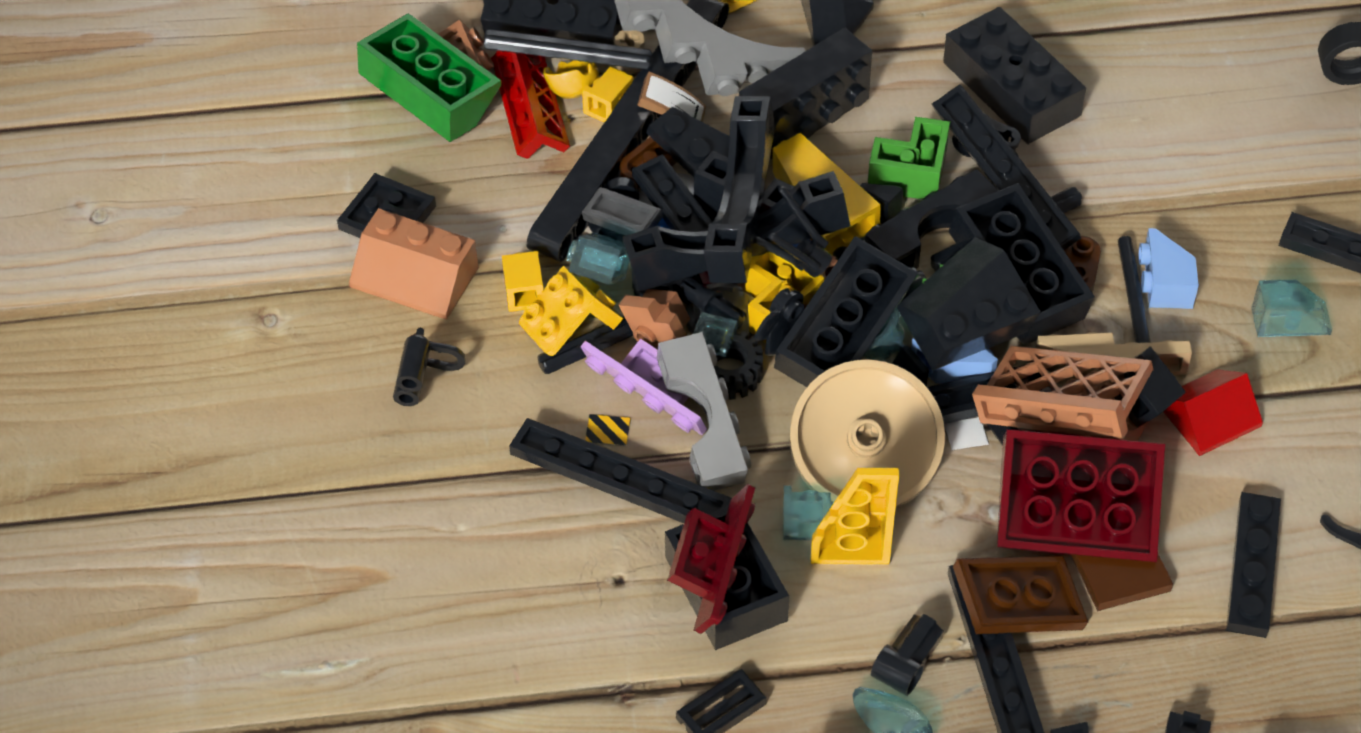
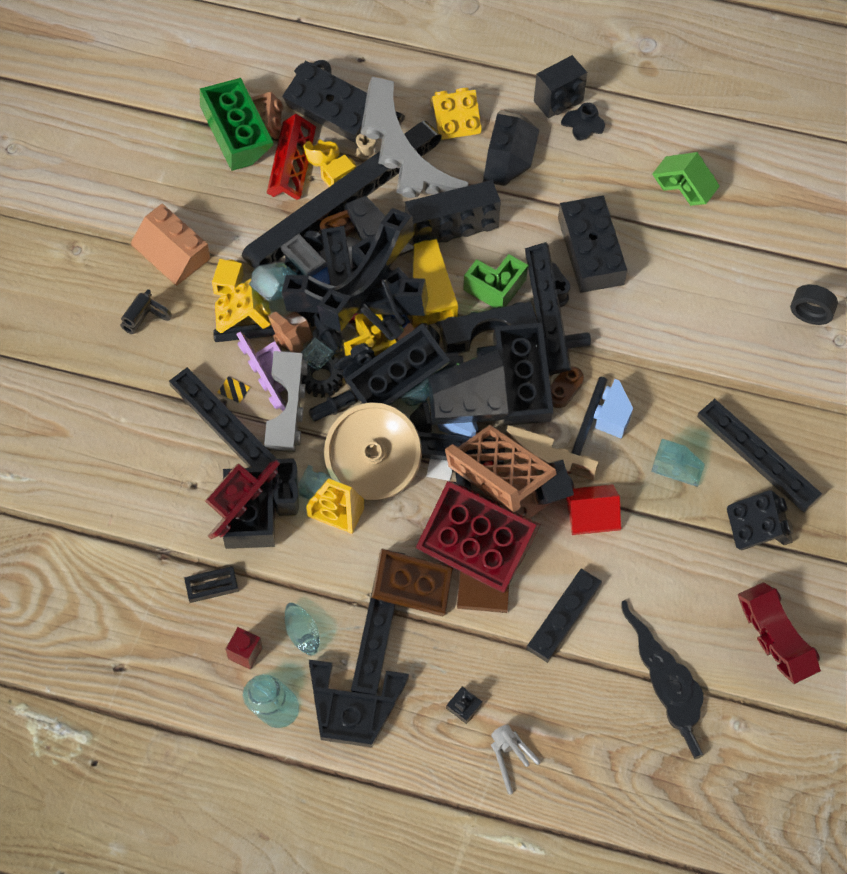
camera: 20 degrees right, 10 degrees up
black plate [337,173,436,238] -> none
black axle [484,29,652,70] -> none
white slope [637,72,706,122] -> none
black slope [860,183,904,224] -> none
black piece [870,614,944,696] -> none
none -> black brick [273,458,299,516]
none -> black axle [308,390,356,421]

